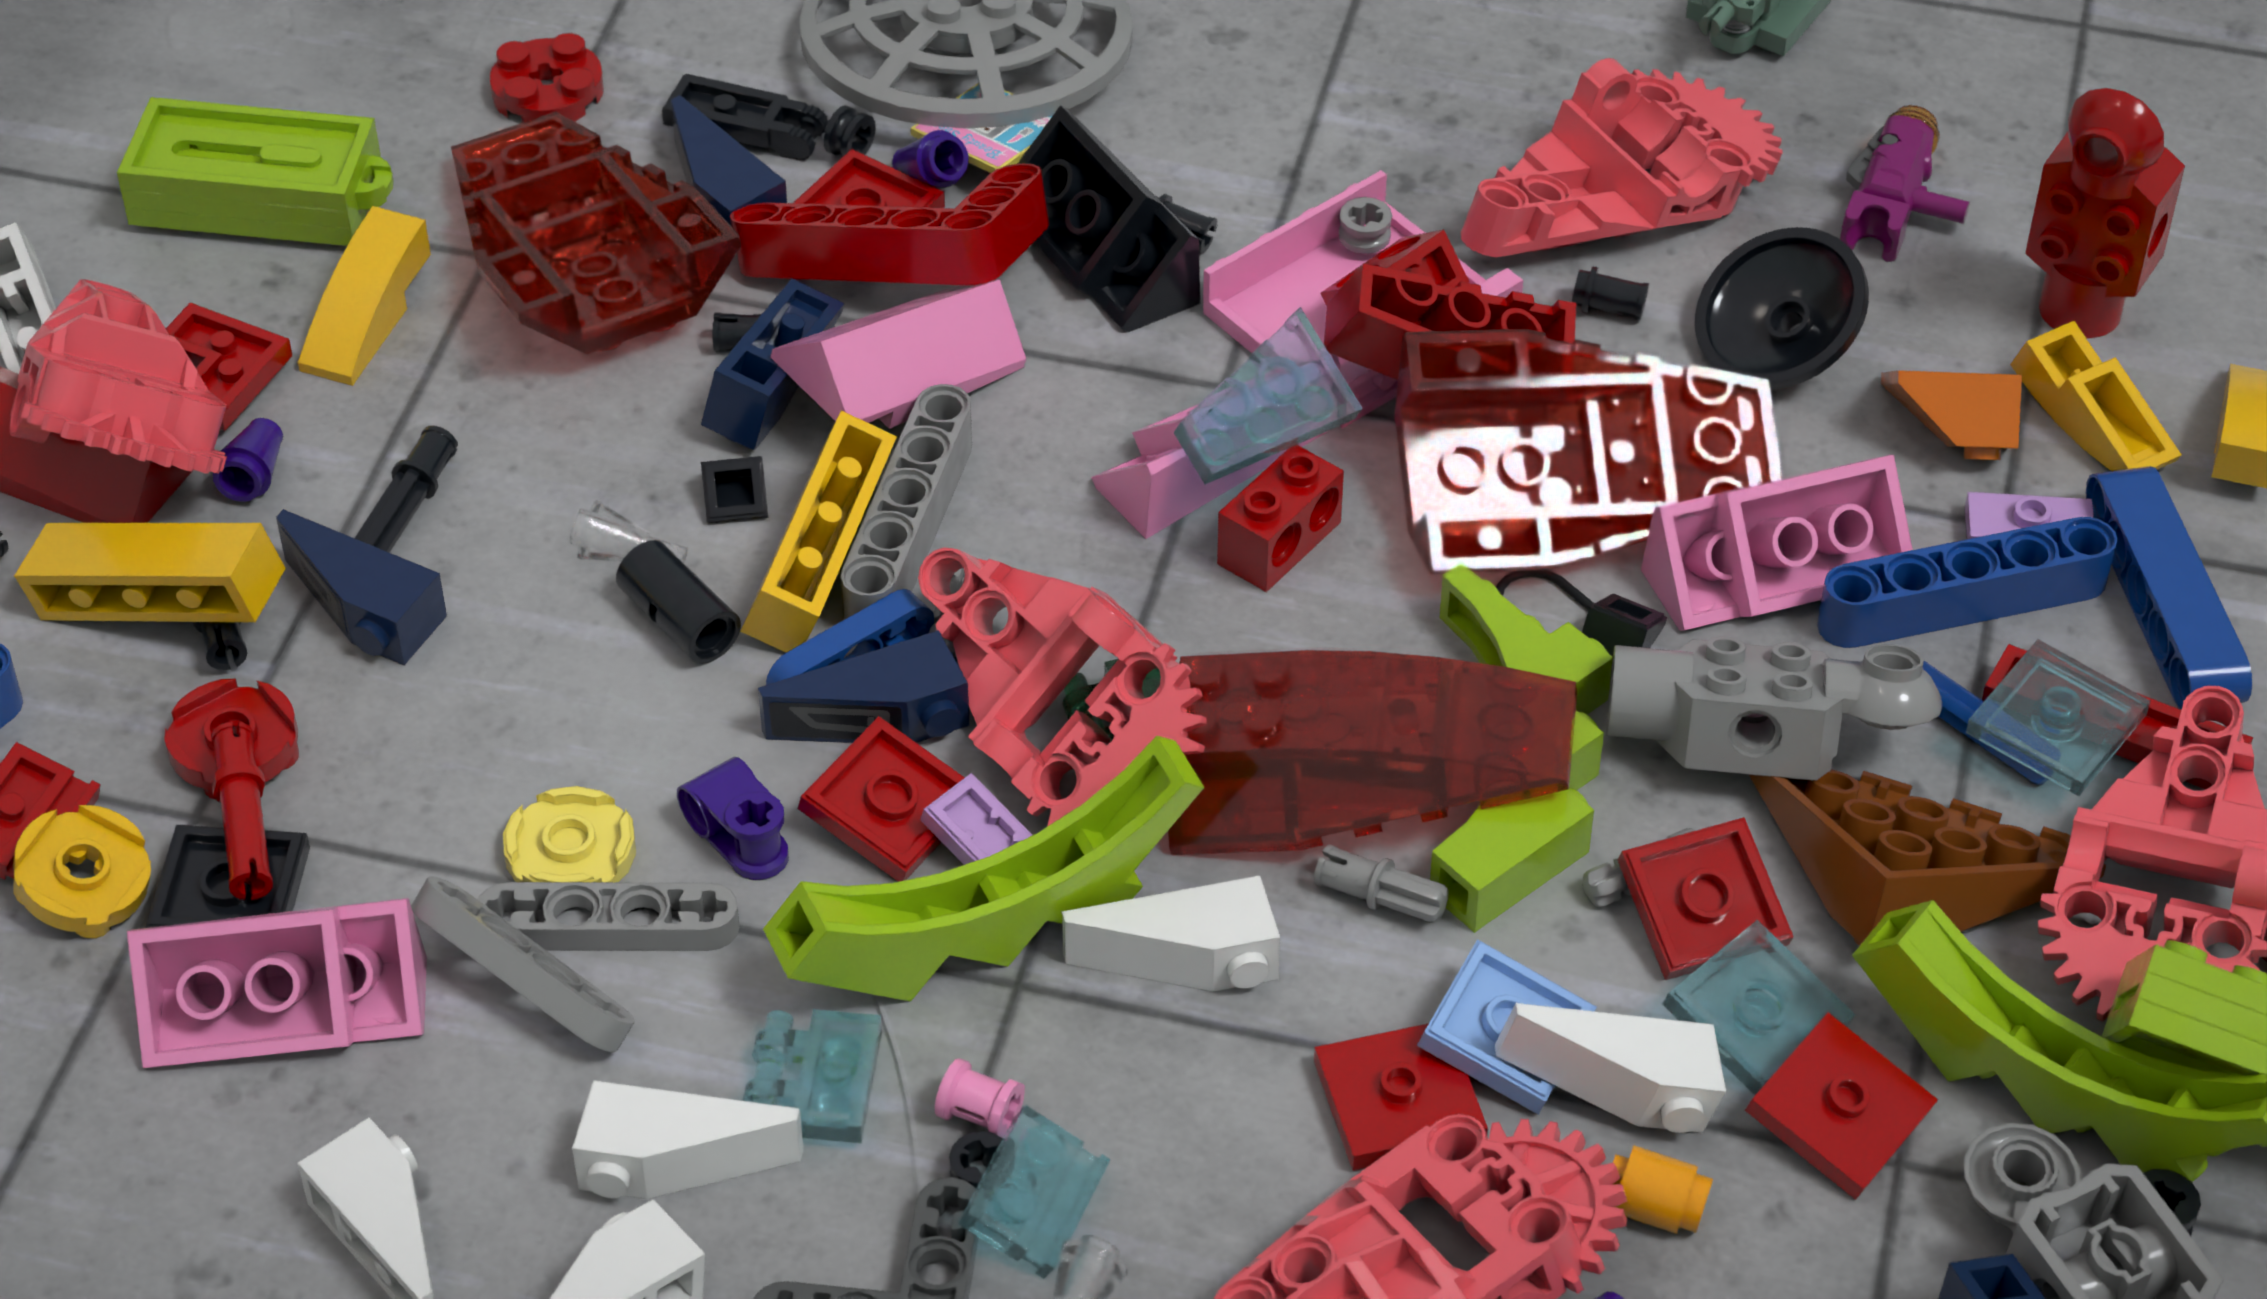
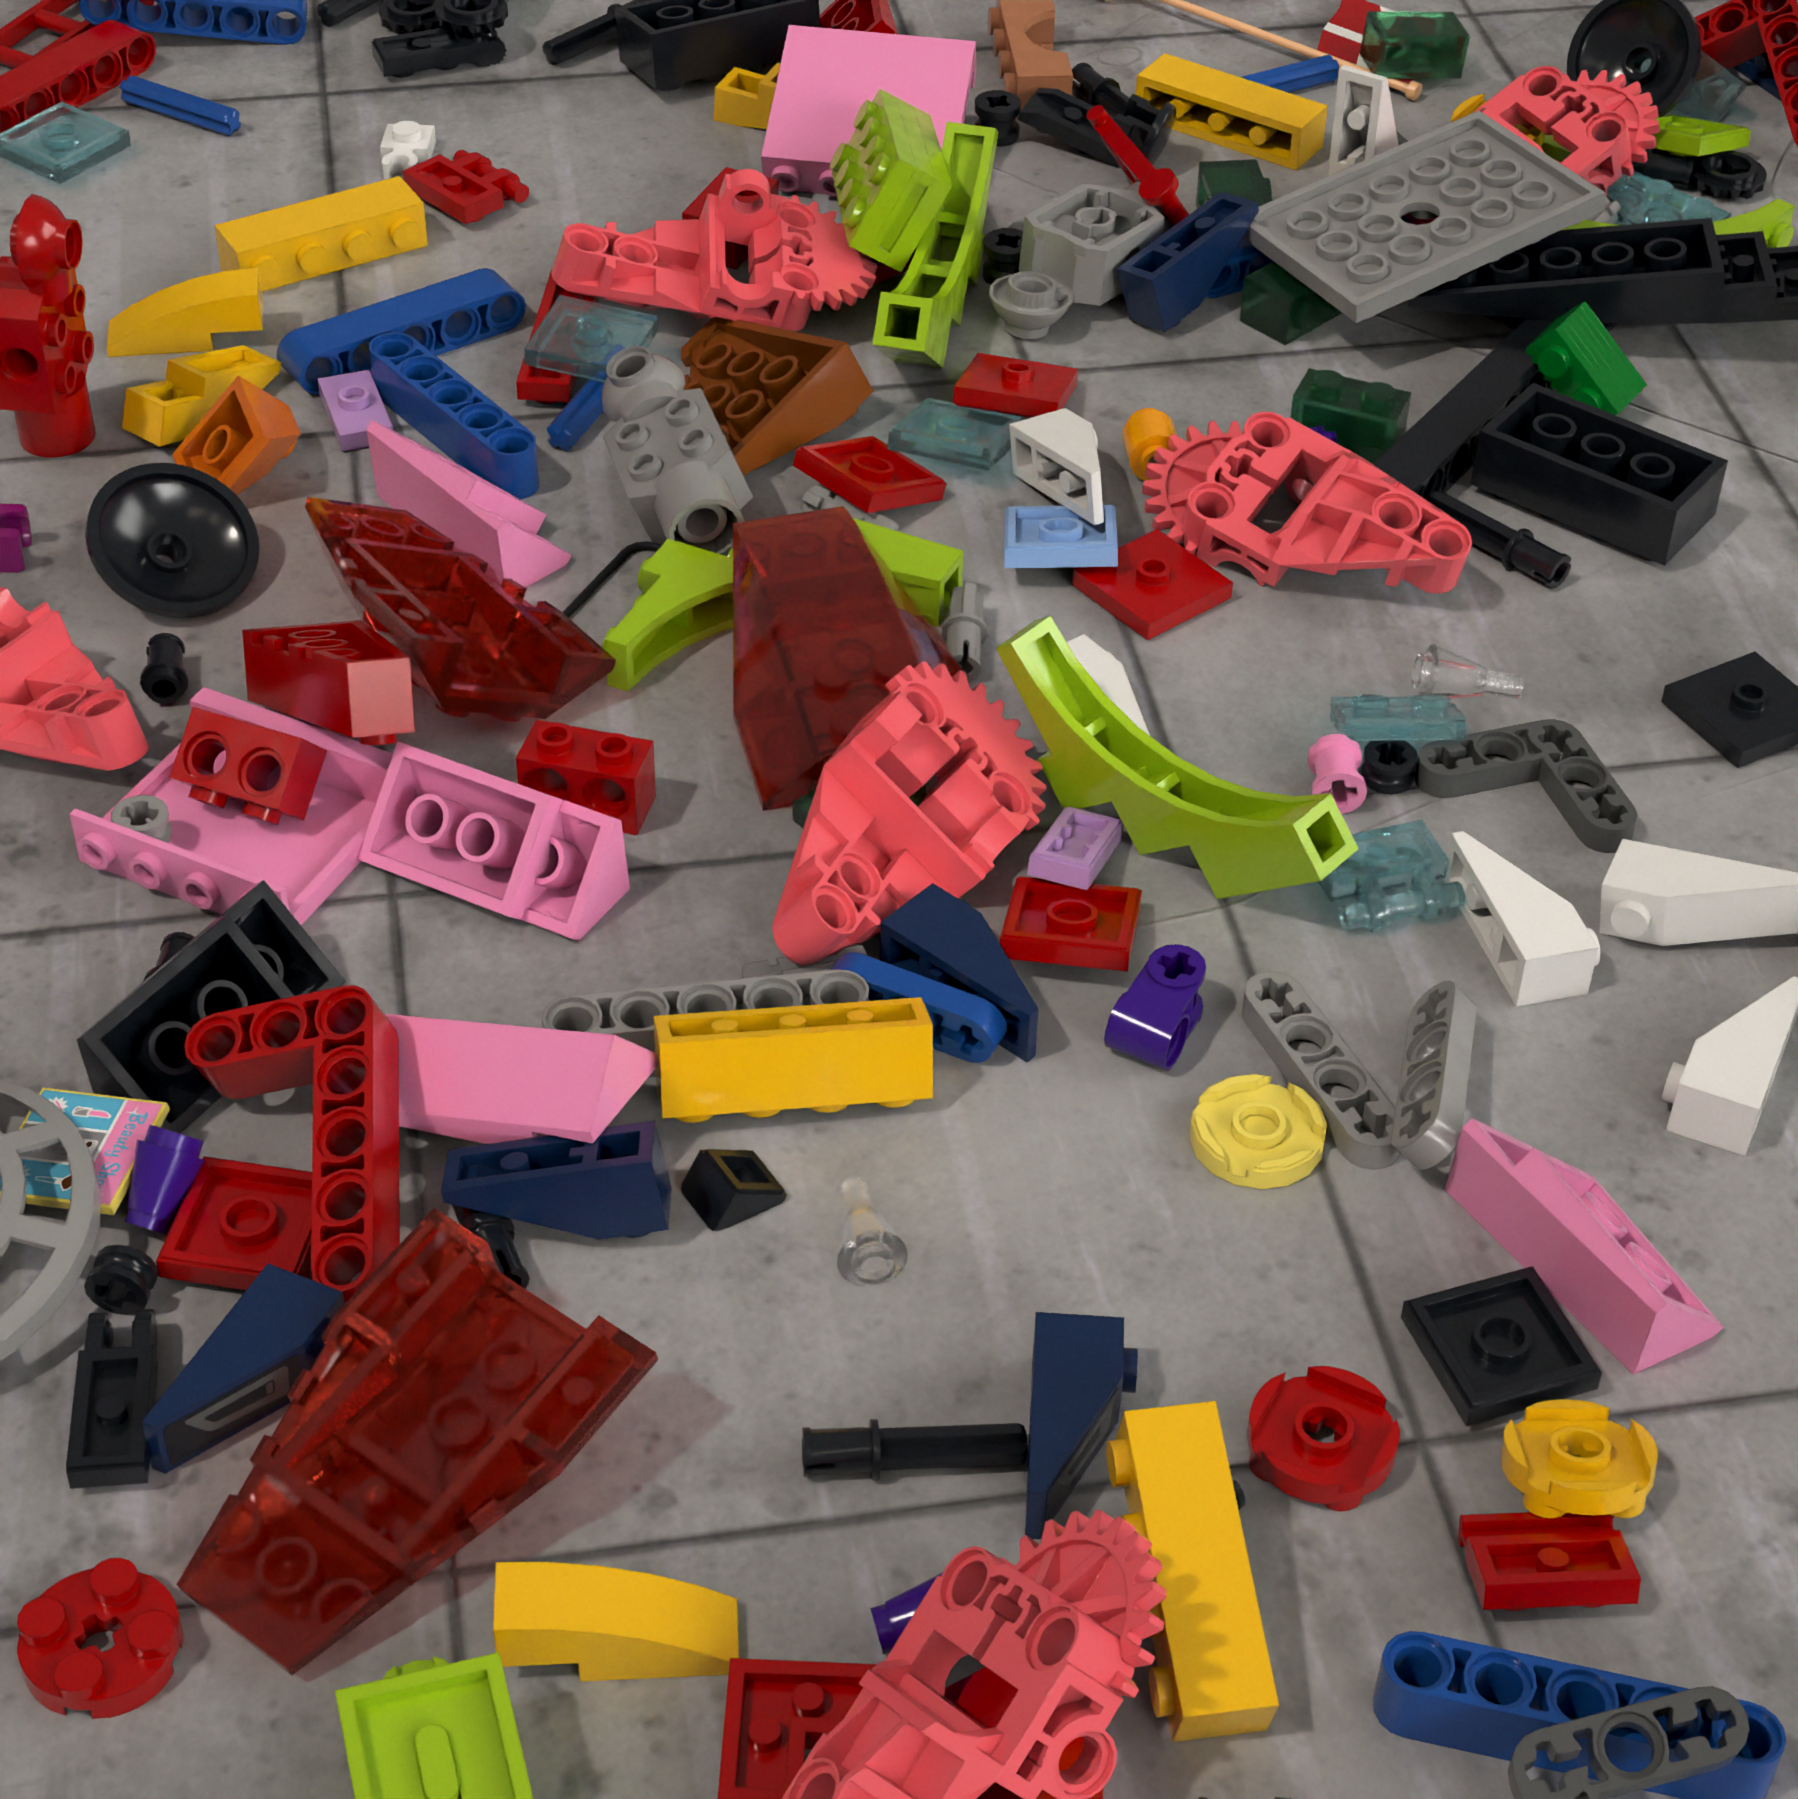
camera: 115 degrees left, 5 degrees down
red pin [211,722,273,900] -> none
black pin [616,540,741,664] -> none
clear light blue wing [1174,307,1363,484] -> none
black slope [1582,593,1667,657] -> none

